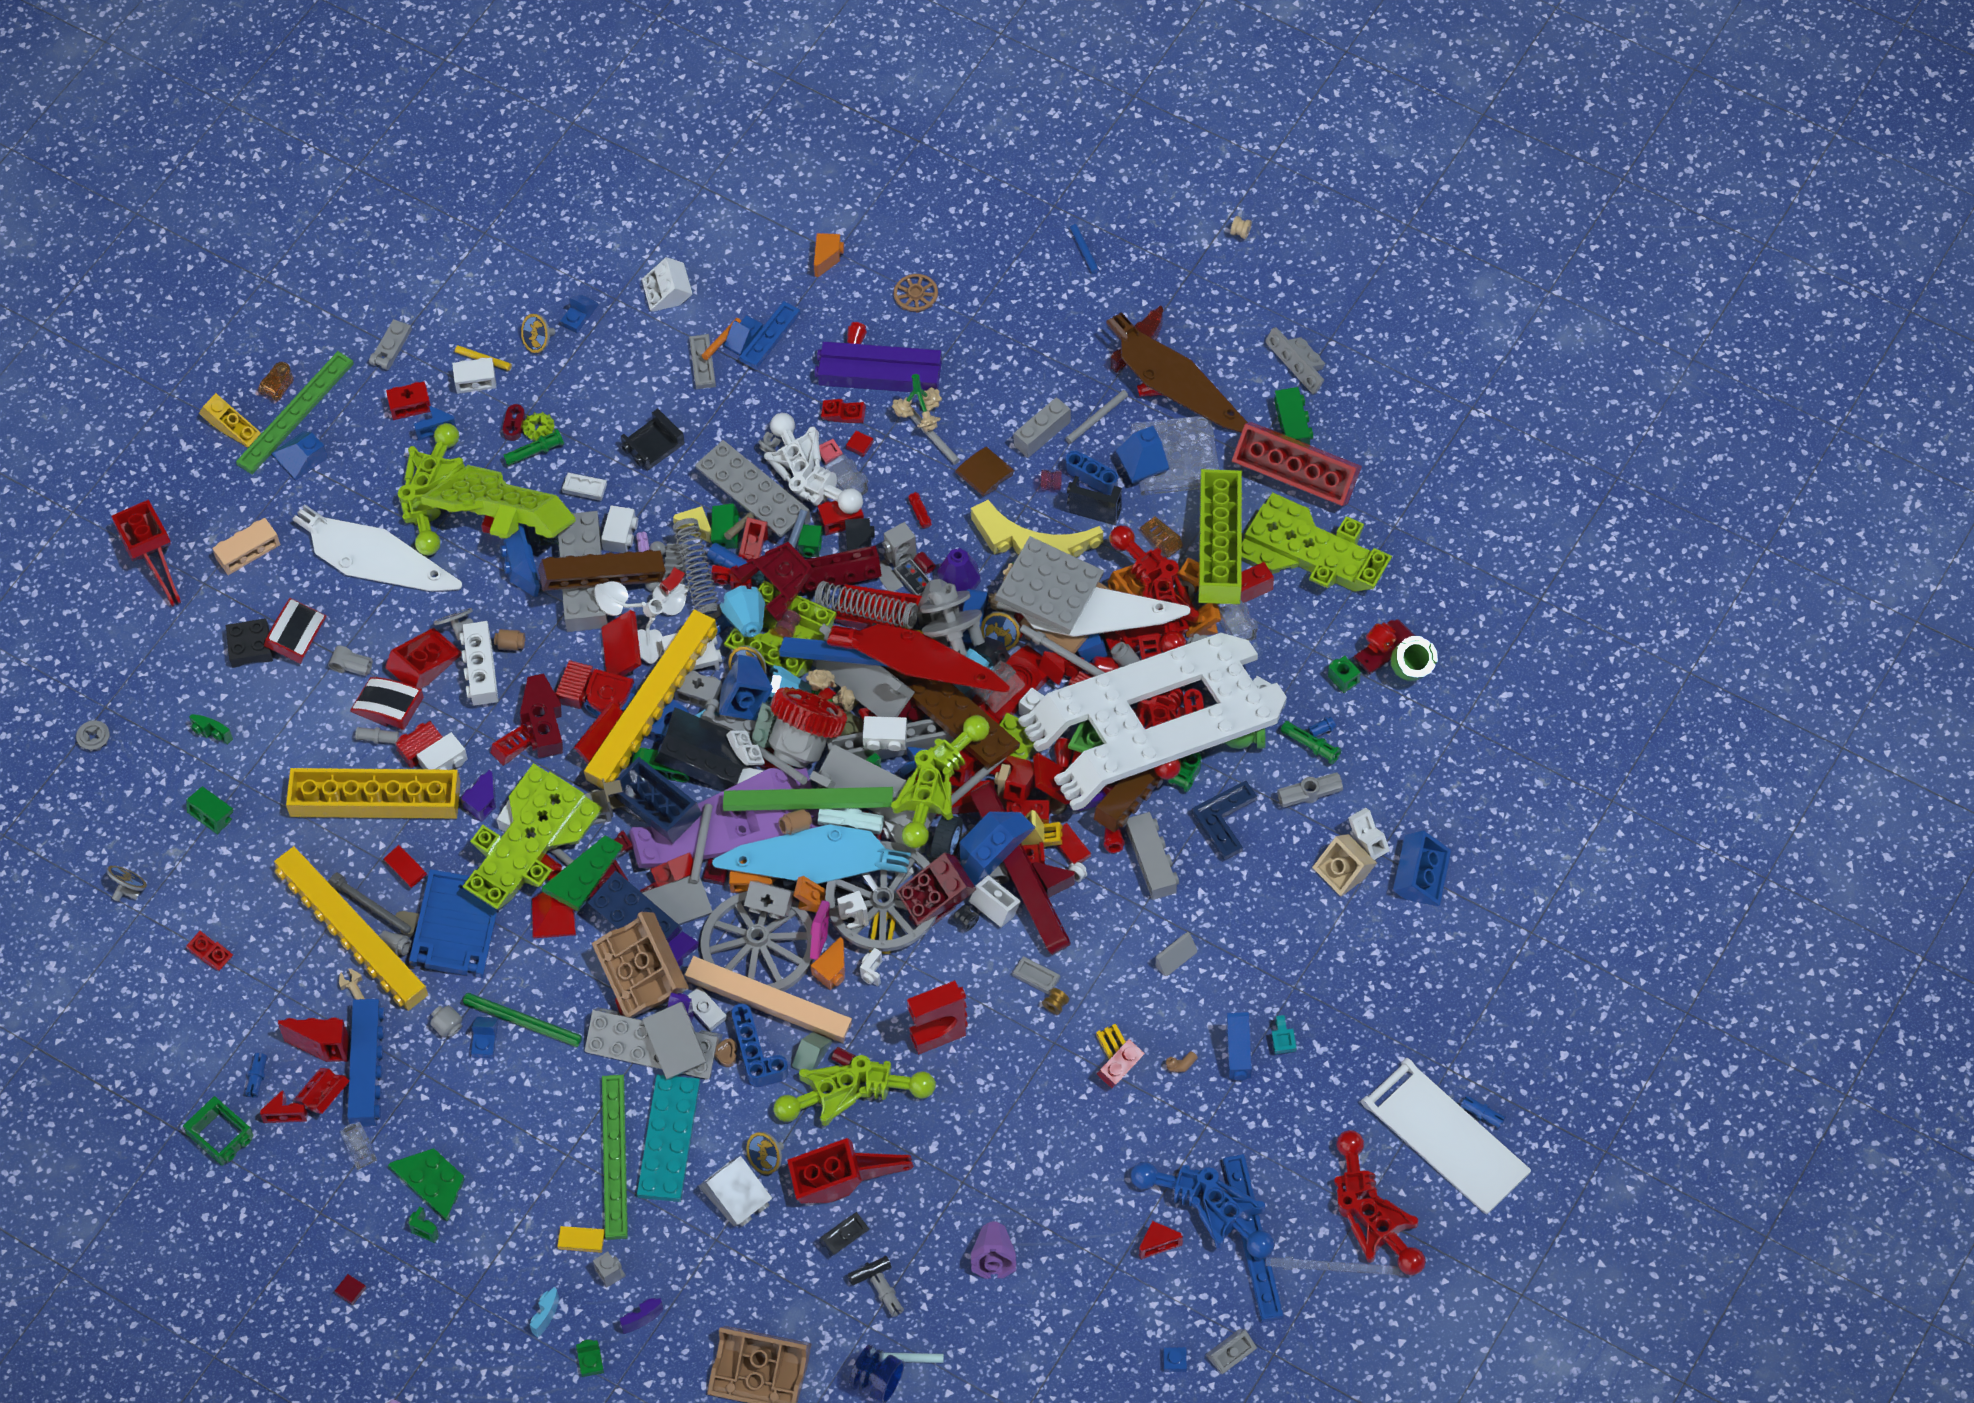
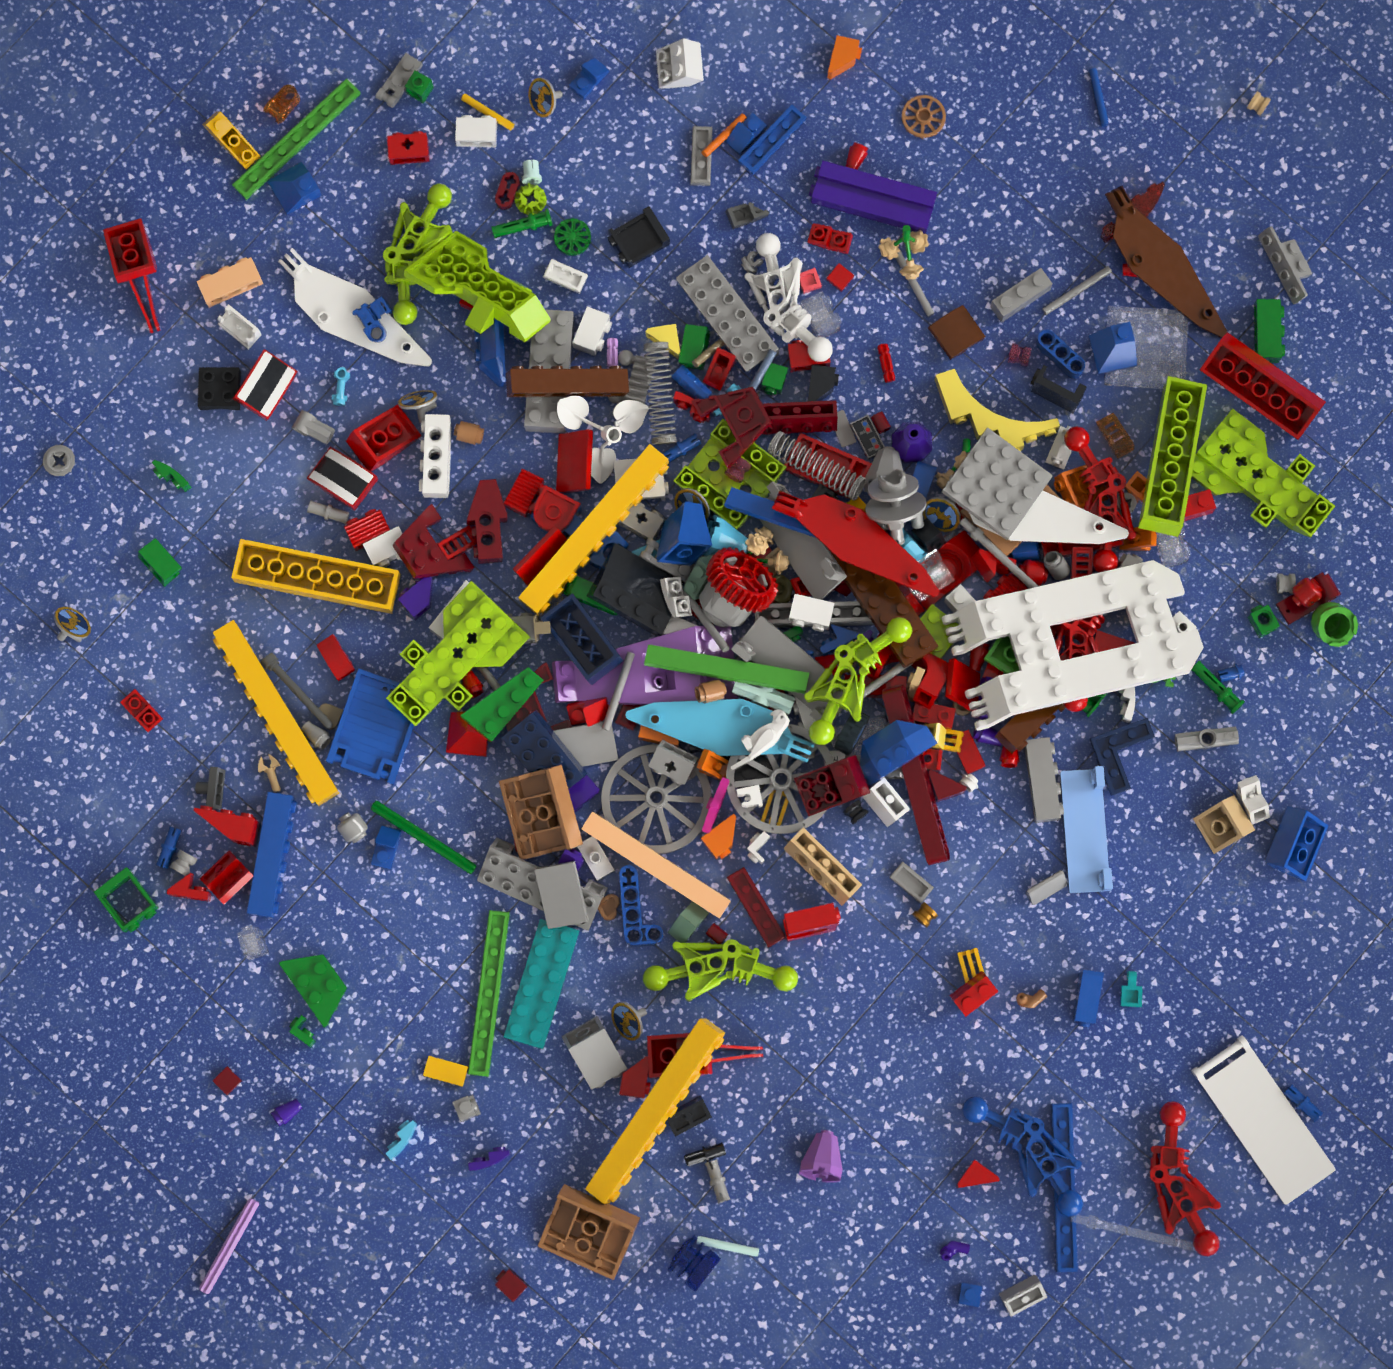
camera: 10 degrees right, 20 degrees up
blue slope [414,406,456,441] -> none
green bracket [576,1339,604,1377] -> none
red piece [659,567,685,595] -> none
medium azure cone [720,586,765,637] -> none
light grey brick [883,522,917,567] -> none
red beam [1183,689,1204,715] -> none
none -> light grey wheel [170,850,198,876]
none -> dark grey tile [195,767,226,810]
none -> white hinge [218,304,261,350]
none -> dark purple cone [270,1099,303,1127]
none -> medium azure bar [332,367,350,406]
none -> blue piece [353,296,393,343]
none -> dark red wing [392,504,475,579]
none -> green brick [405,70,434,104]
none -> light aqua bush [522,160,542,185]
none -> green wheel [554,218,591,256]
none -> yellow brick [585,1018,725,1204]
none -> red slope [619,1056,651,1099]
none -> dark grey slope [726,202,769,229]
none -> dark red tile [727,867,786,948]
none -> white animal [731,709,790,770]
none -> tan brick [783,827,862,906]
none -> dark purple arm [940,1241,970,1261]
none -> dark purple cone [972,727,1002,747]
none -> white hinge [1046,426,1072,470]
none -> light blue bracket [1060,766,1113,893]
none -> white slope [1119,687,1135,723]
none -> light grey wheel [1276,573,1296,594]

